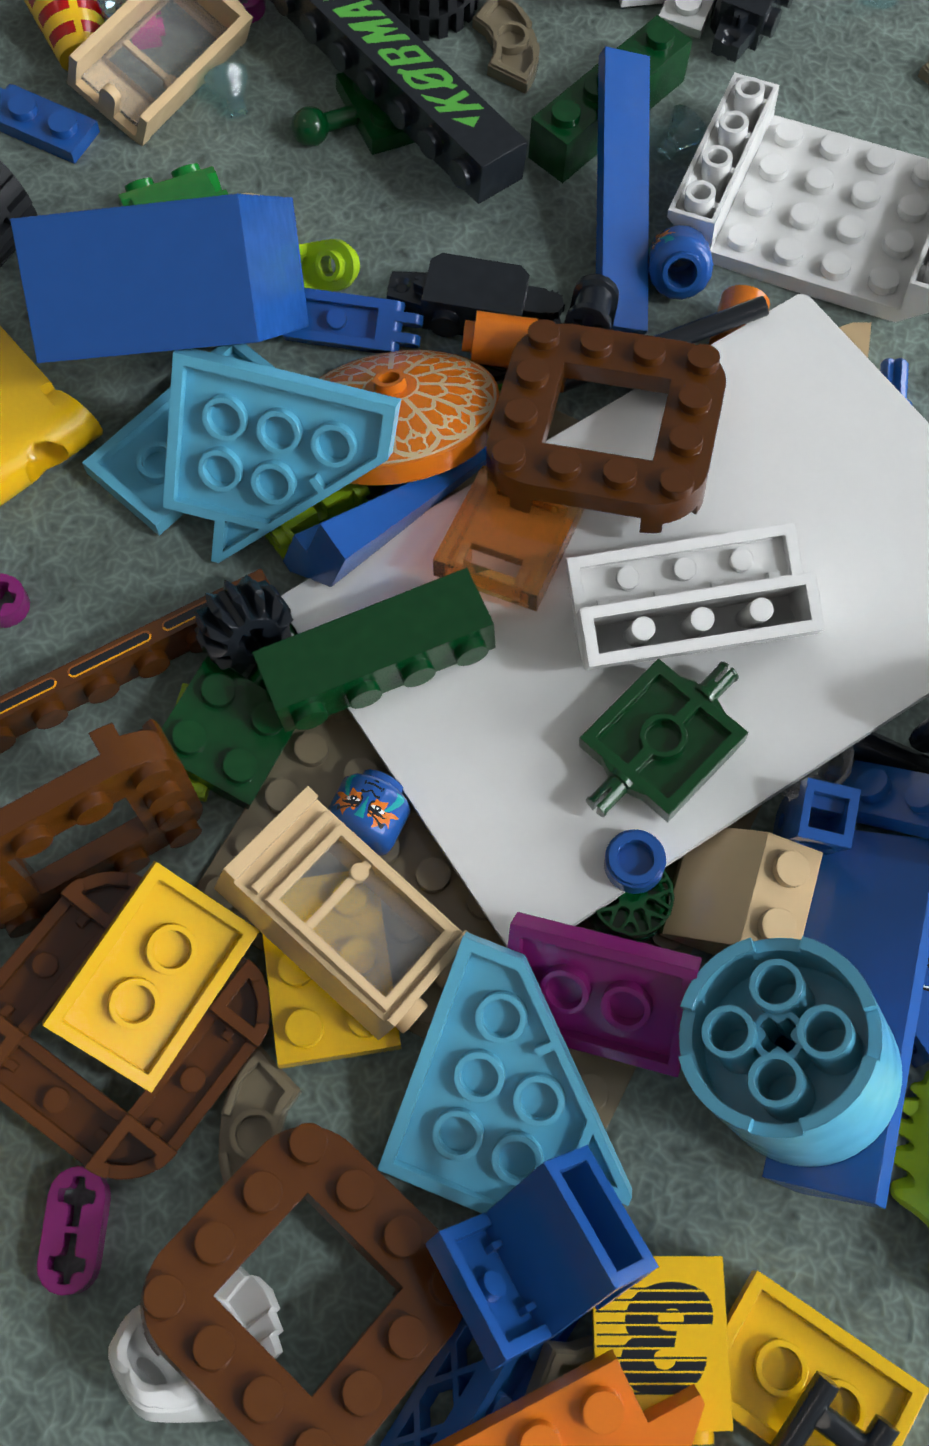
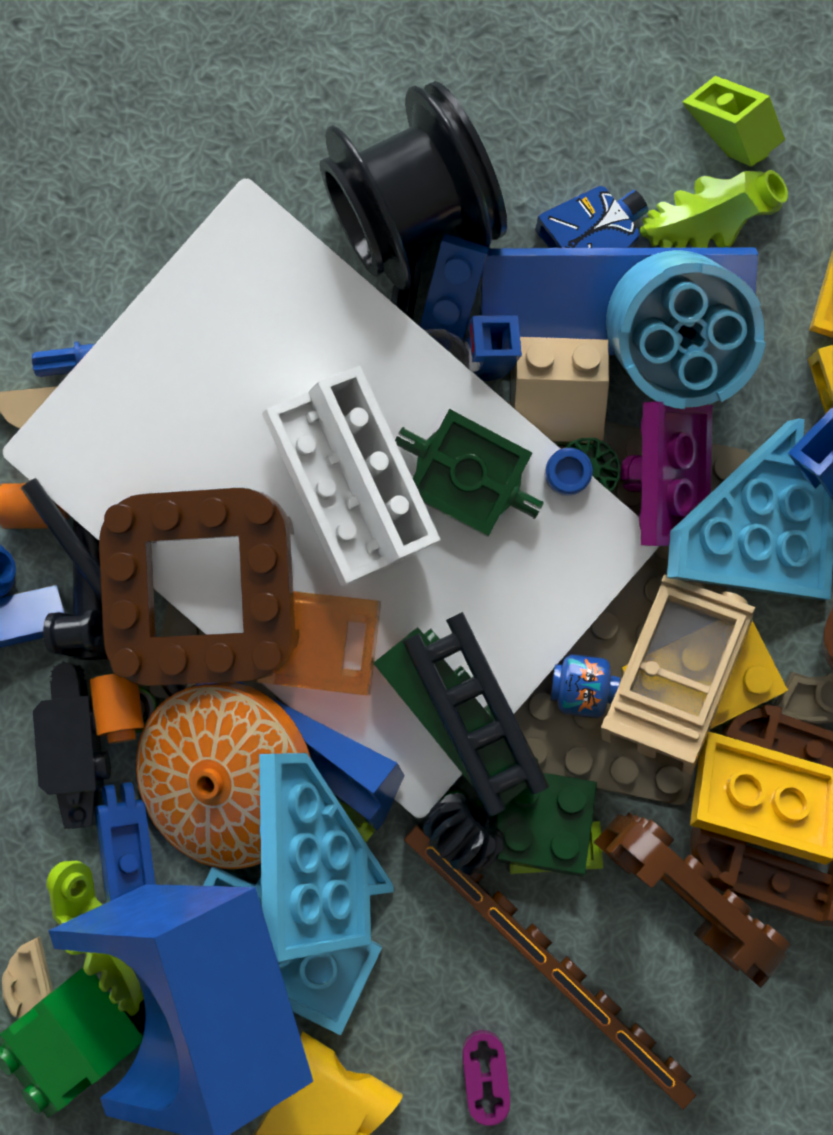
camera: 105 degrees left, 15 degrees up
none -> black bar [402,612,549,817]

